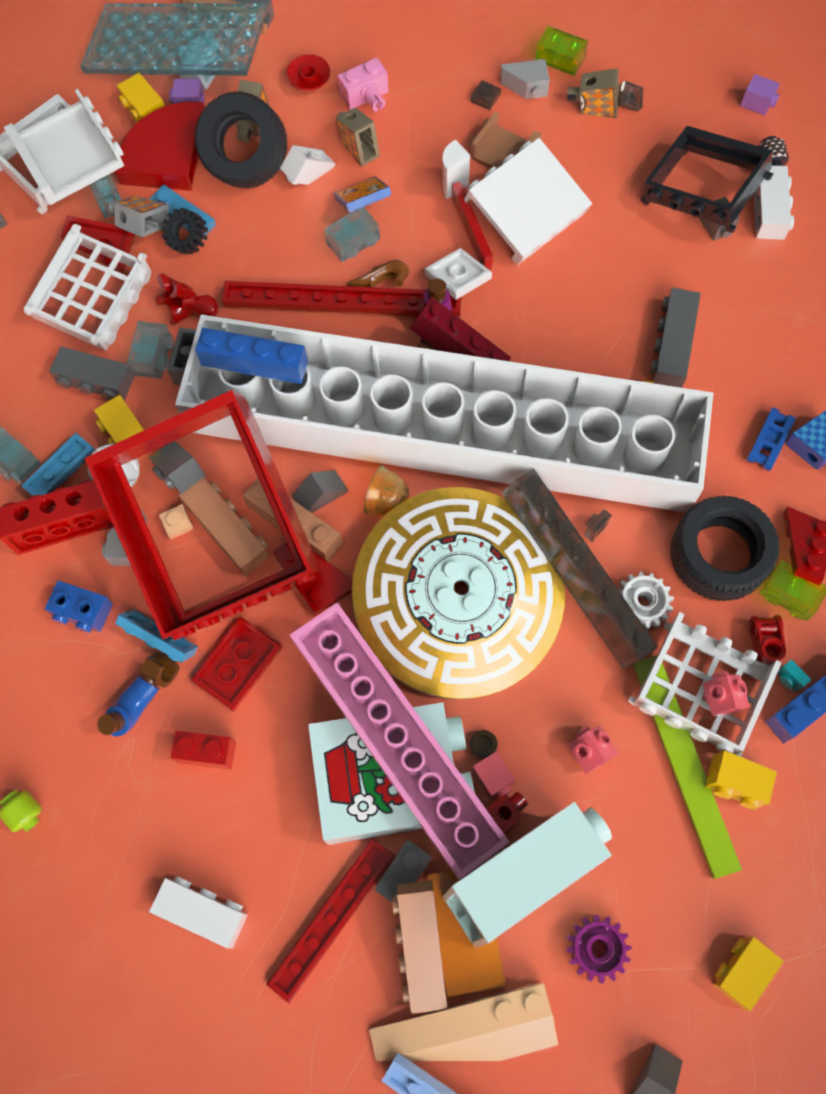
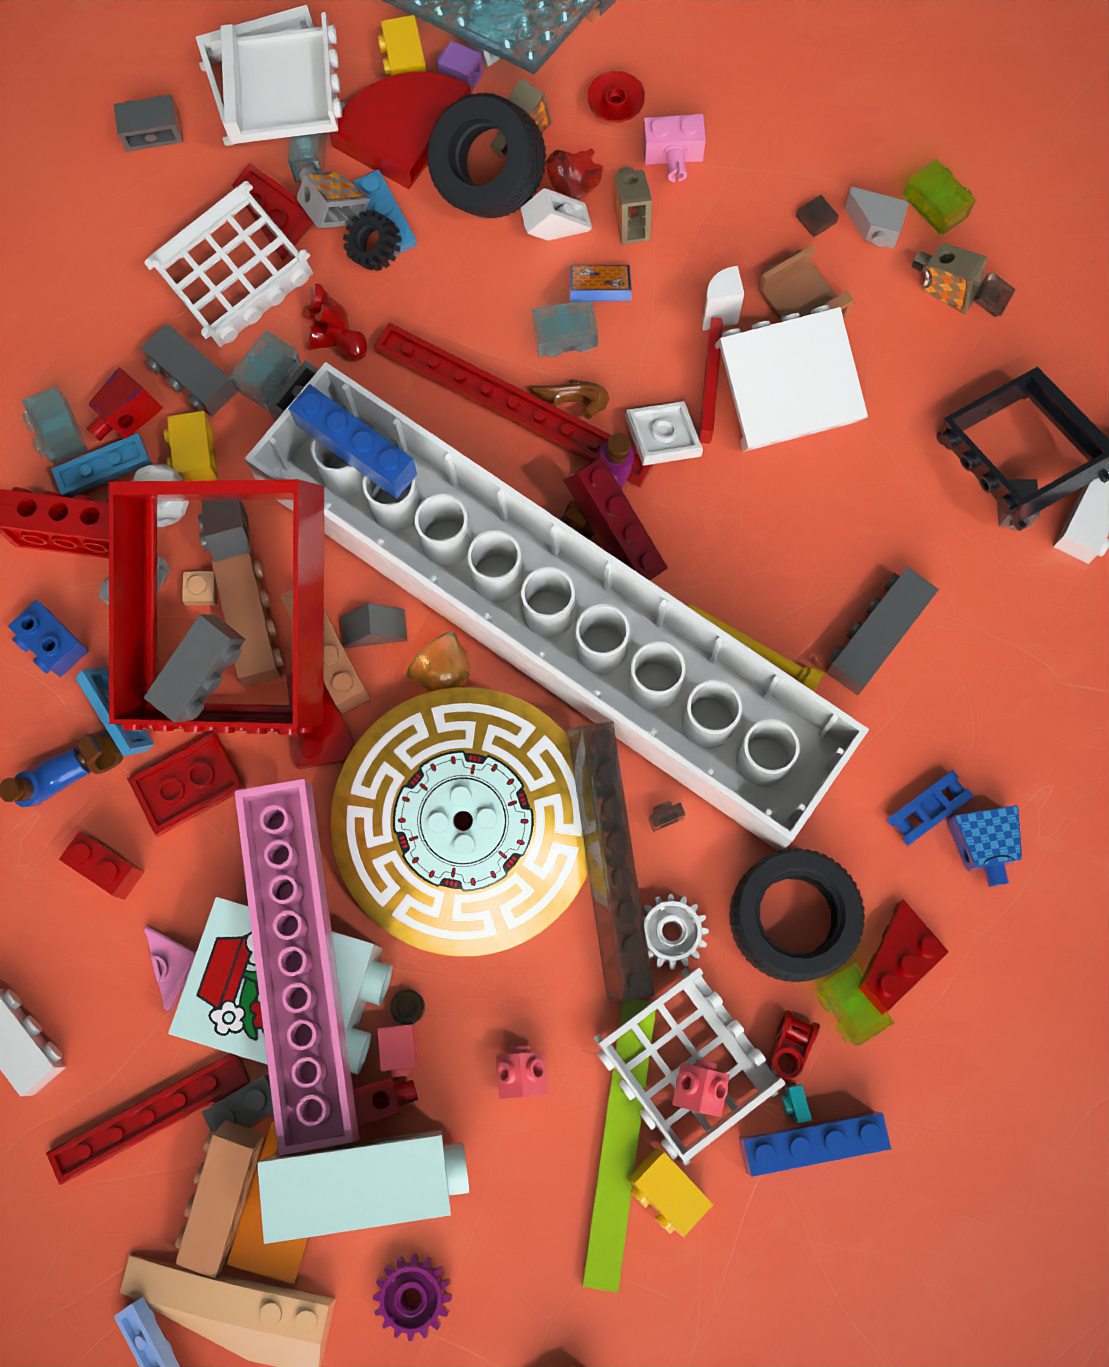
camera: 25 degrees right, 5 degrees up
none -> red torso [86,367,163,441]
none -> dark grey brick [144,614,246,723]
none -> bright pink tile [144,926,196,1012]
none -> clear red hair [546,148,603,200]

